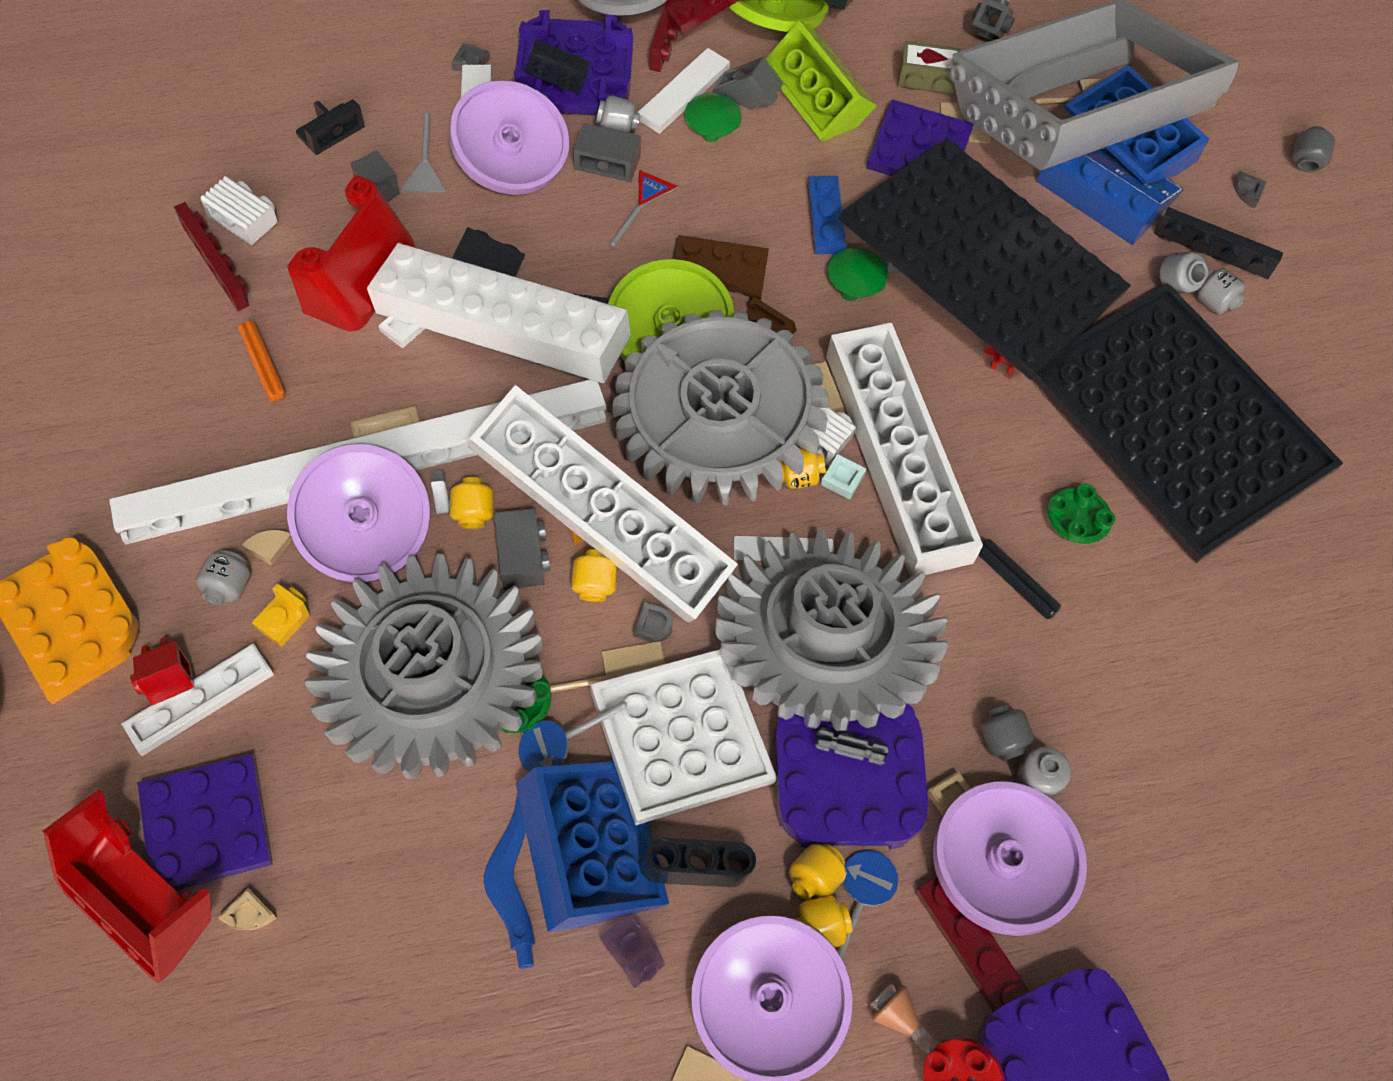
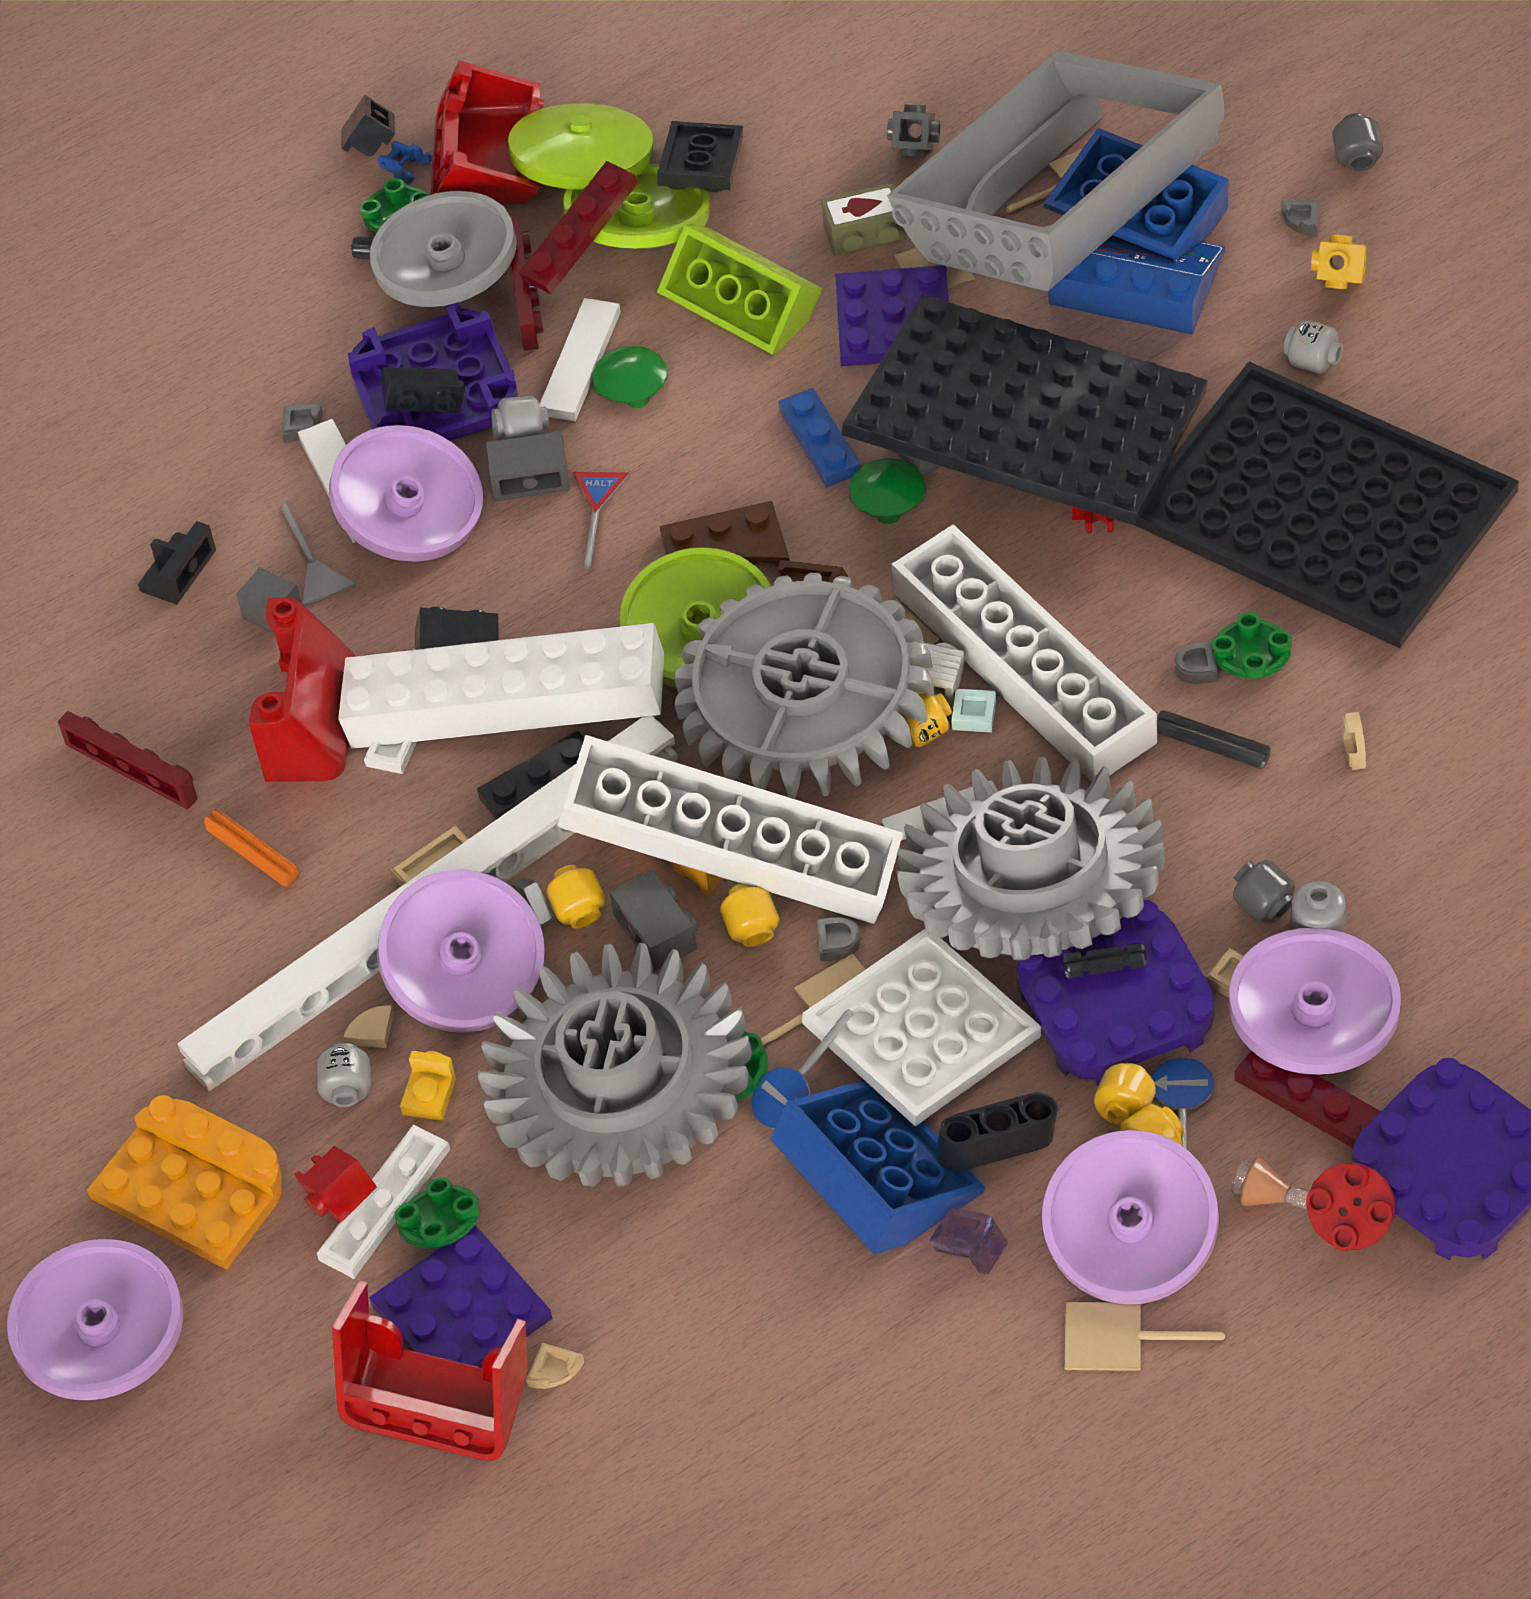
camera: 10 degrees left, 10 degrees down
white brick [201,176,278,246] -> none
blue piece [483,796,535,969] -> none
dark grey slope [712,57,783,110] -> none
black plate [1155,207,1284,279] -> none
light grey head [1160,252,1208,293] -> none
none -> green dish [394,1177,481,1248]
none -> black plate [477,730,584,820]
none -> flat silver tile [1175,642,1218,684]
none -> yellow brick [1311,234,1368,289]
none -> tan tile [1342,712,1366,770]

